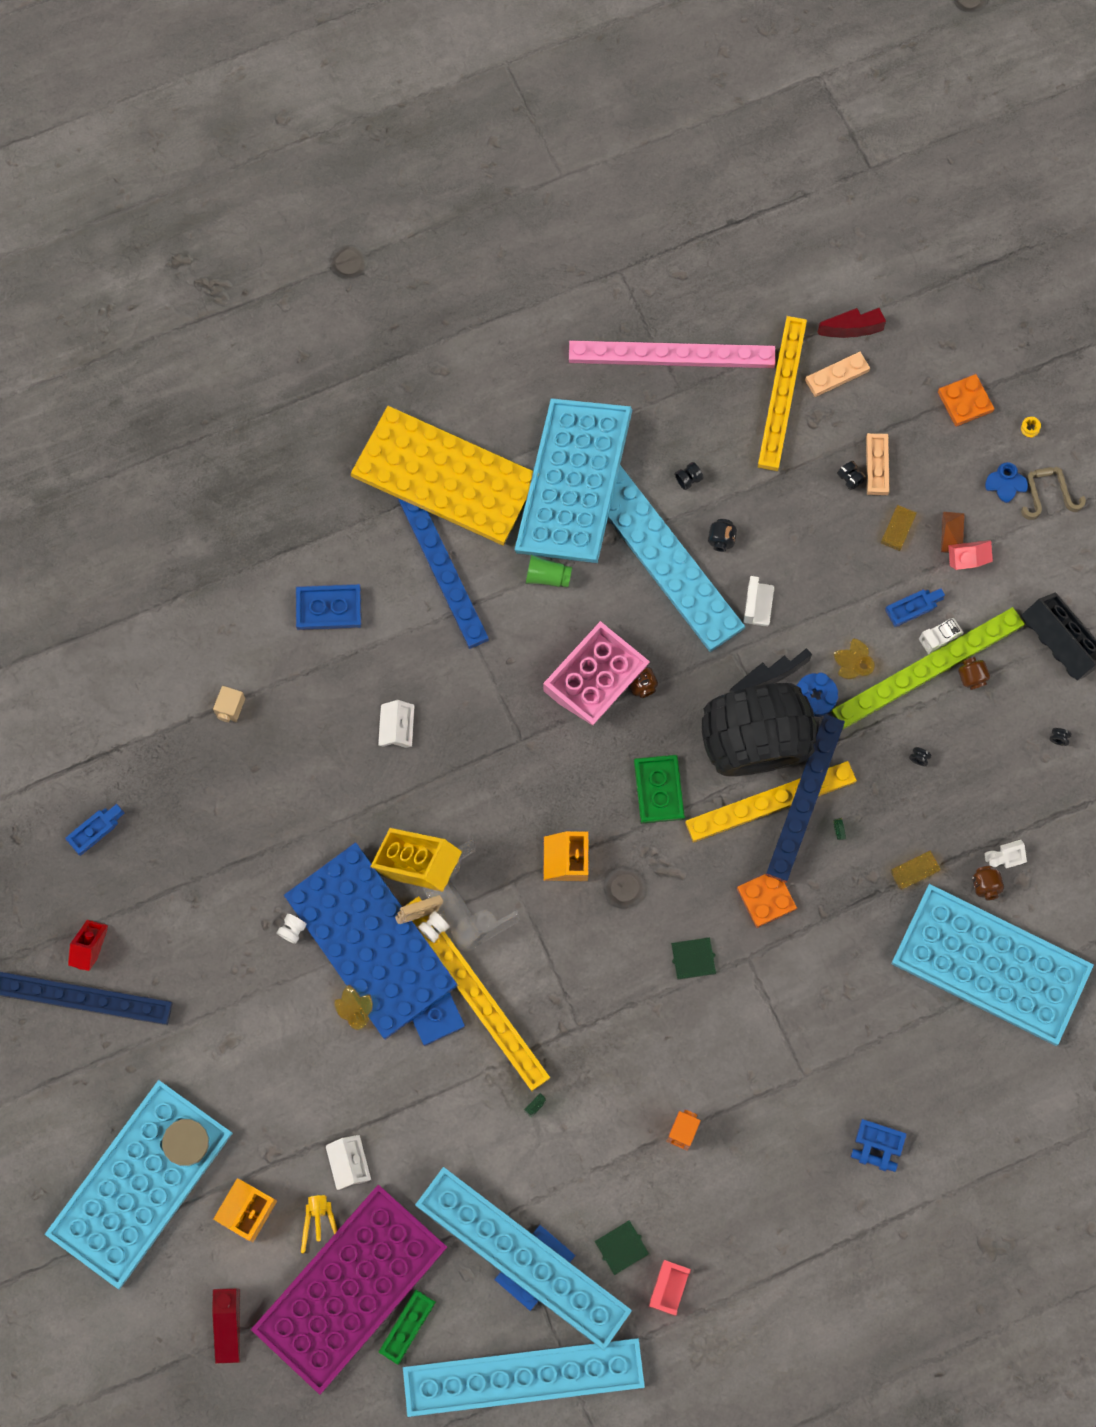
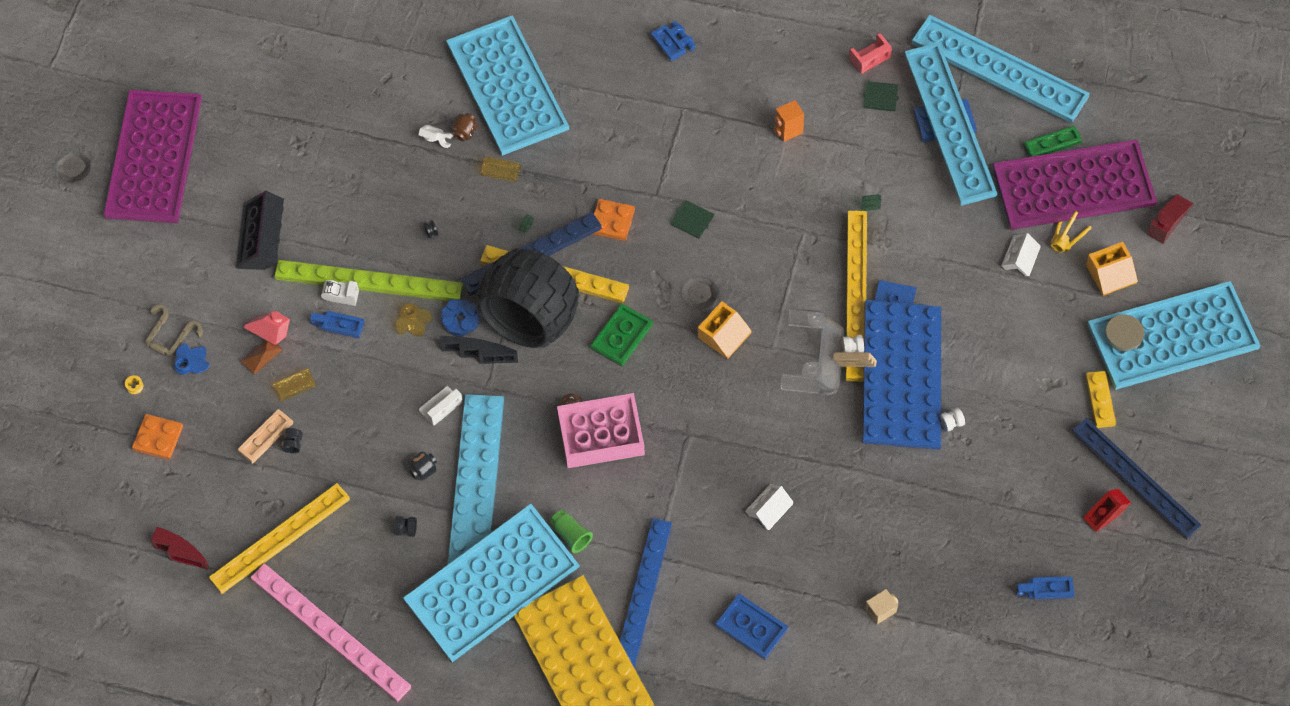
camera: 140 degrees left, 10 degrees down
clear yellow plate [334,985,373,1030] -> none
yellow brick [370,828,462,892] -> none
light nougat plate [805,352,870,397] -> none
reddish brown head [958,657,990,690] -> none
black bush [1049,728,1072,746] -> none
none -> yellow plate [1085,371,1116,428]

